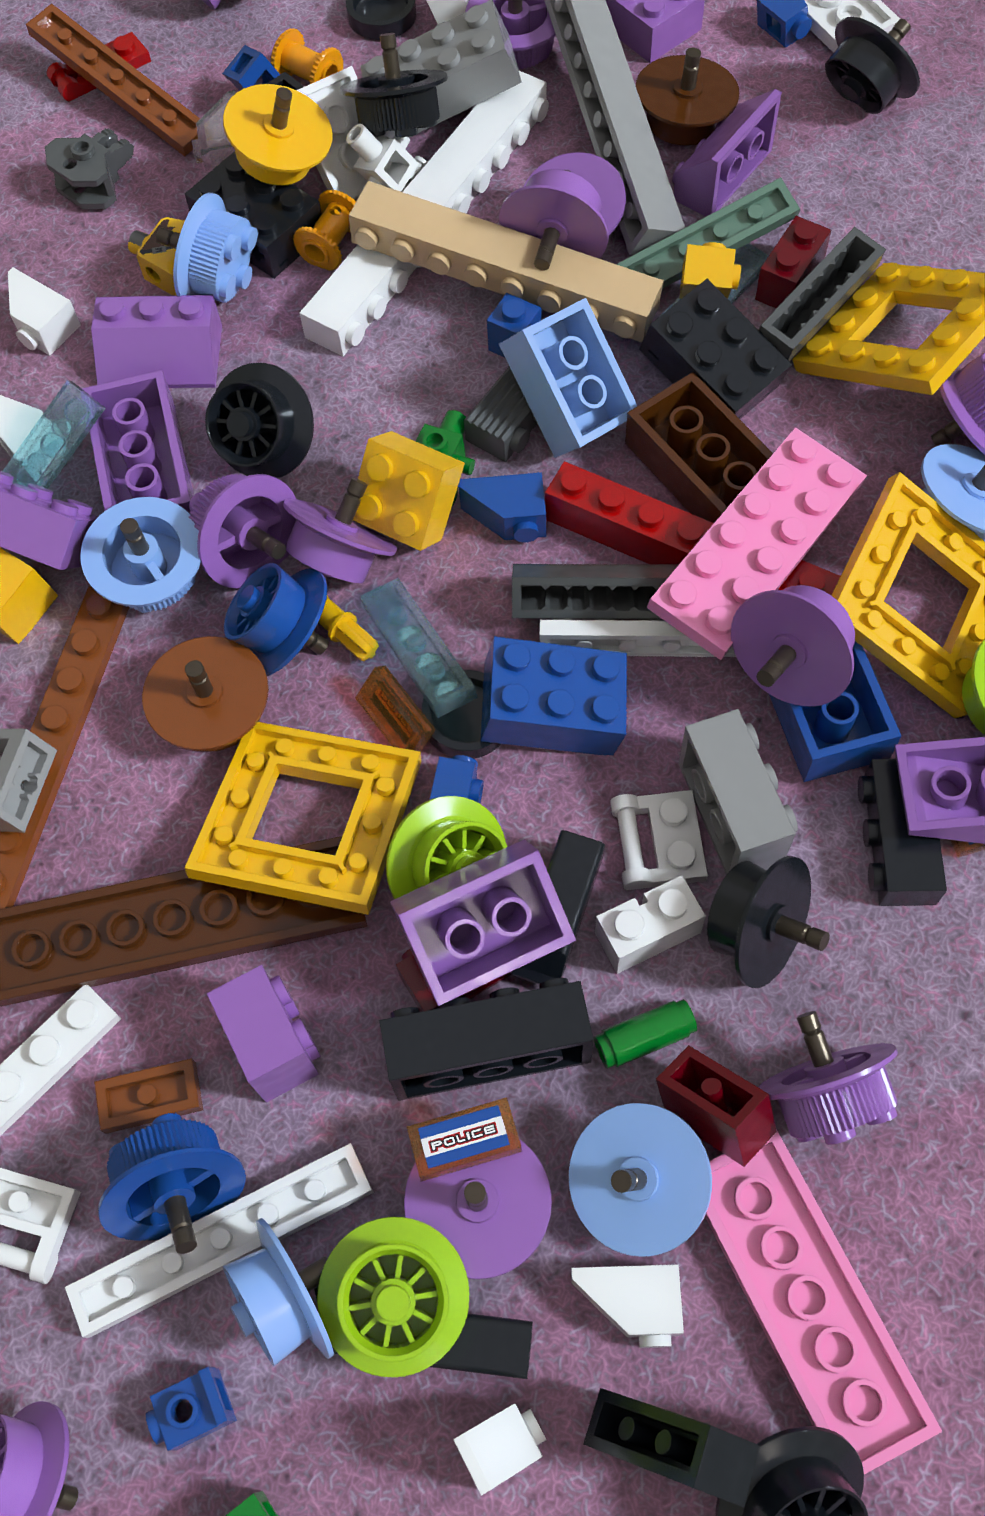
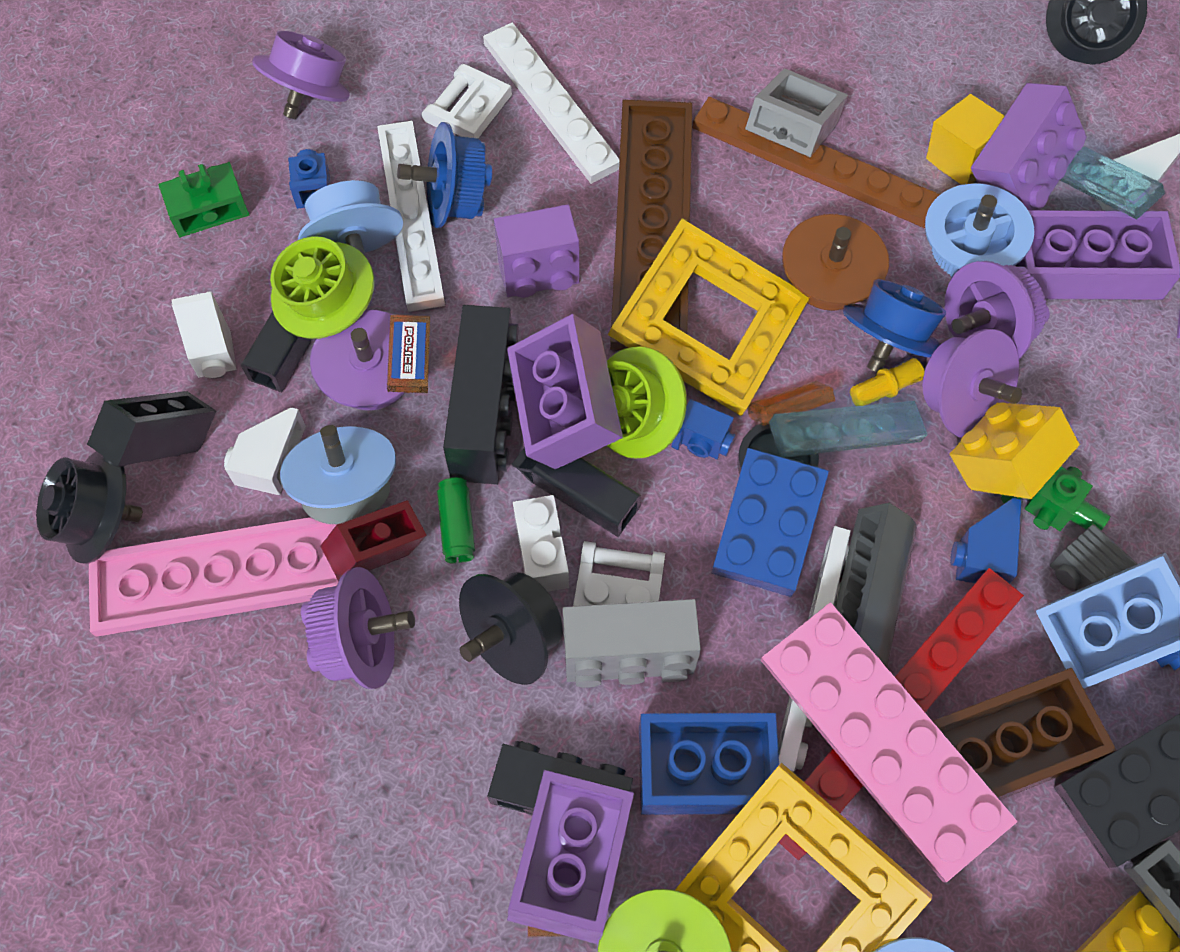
camera: 100 degrees right, 0 degrees up
dark orange plate [94,1058,203,1134] -> none
black piece [205,363,314,478] -> none
medium lavender piece [731,585,855,706] -> none

